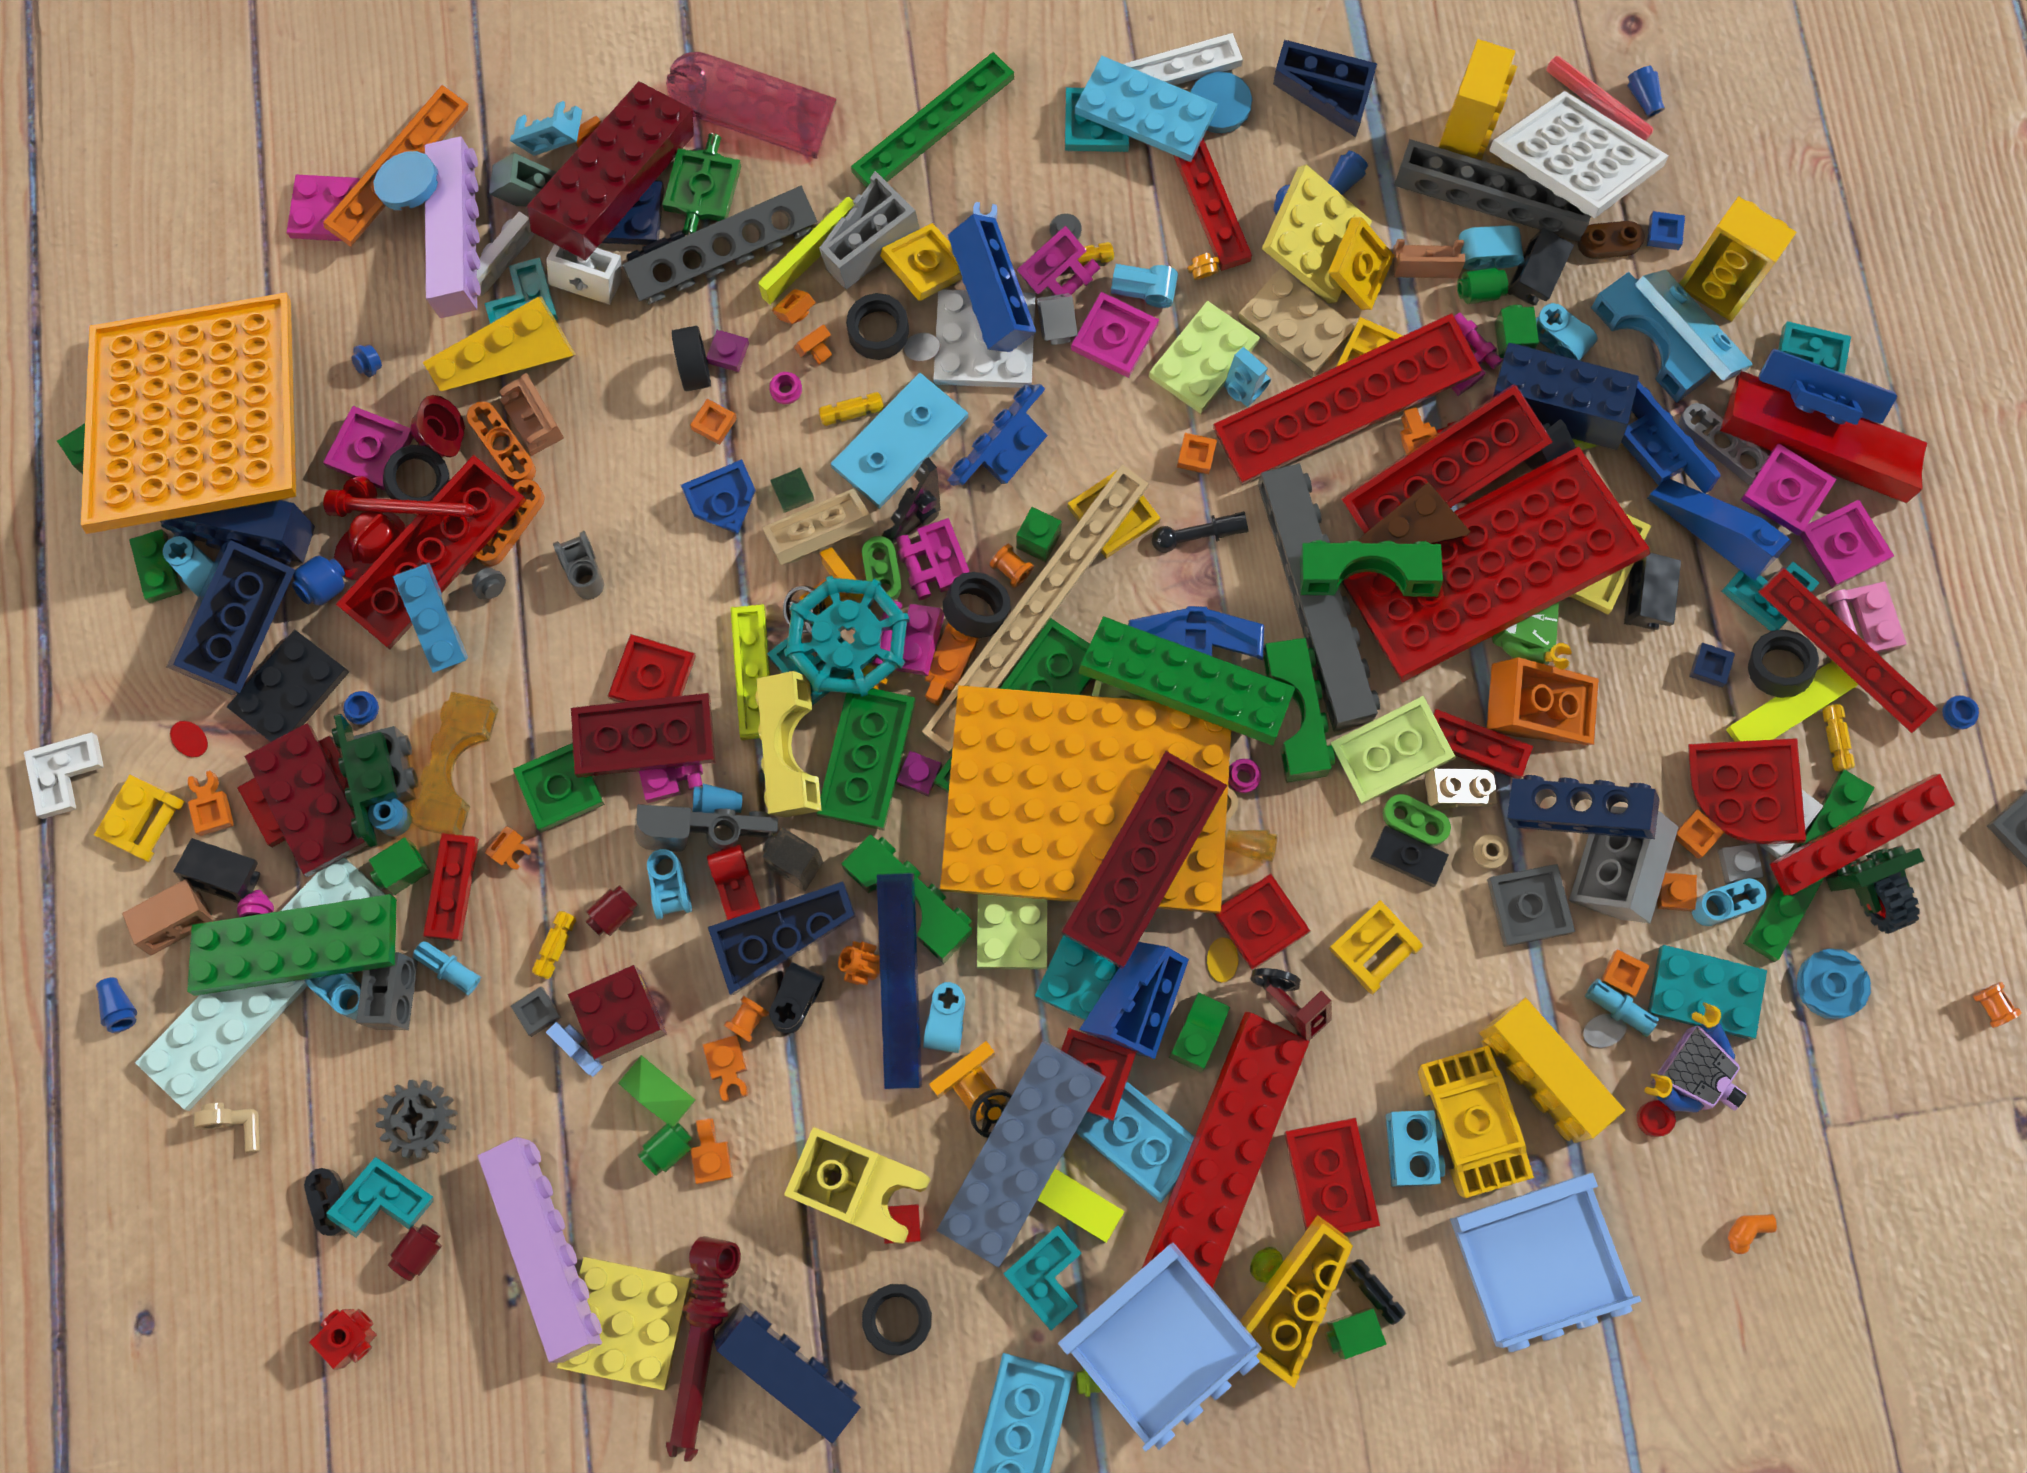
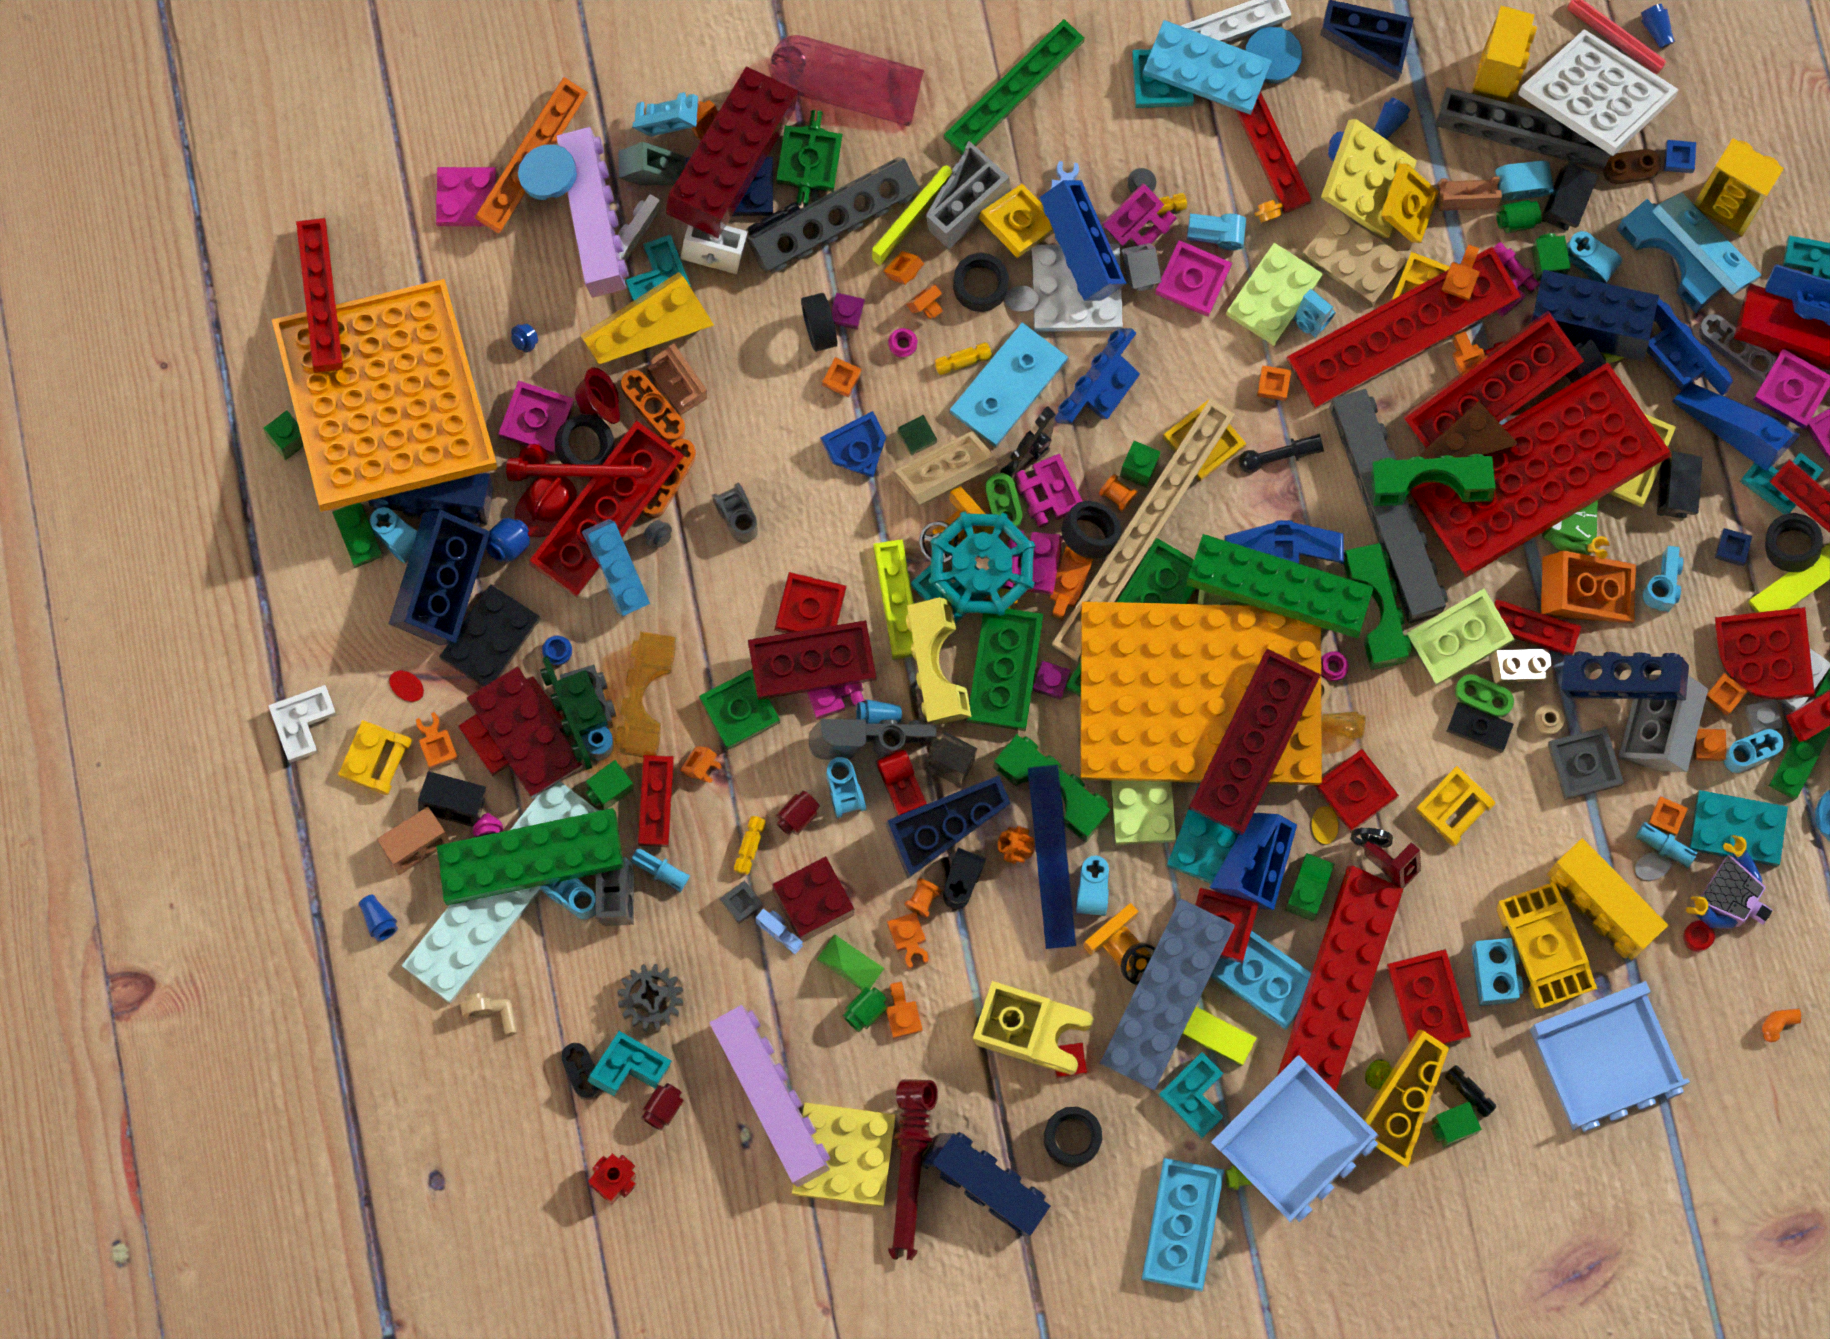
camera: 10 degrees left, 0 degrees up
none -> red plate [296,218,343,373]
none -> orange plate [1441,244,1480,301]
none -> medium azure plate [1642,546,1683,612]

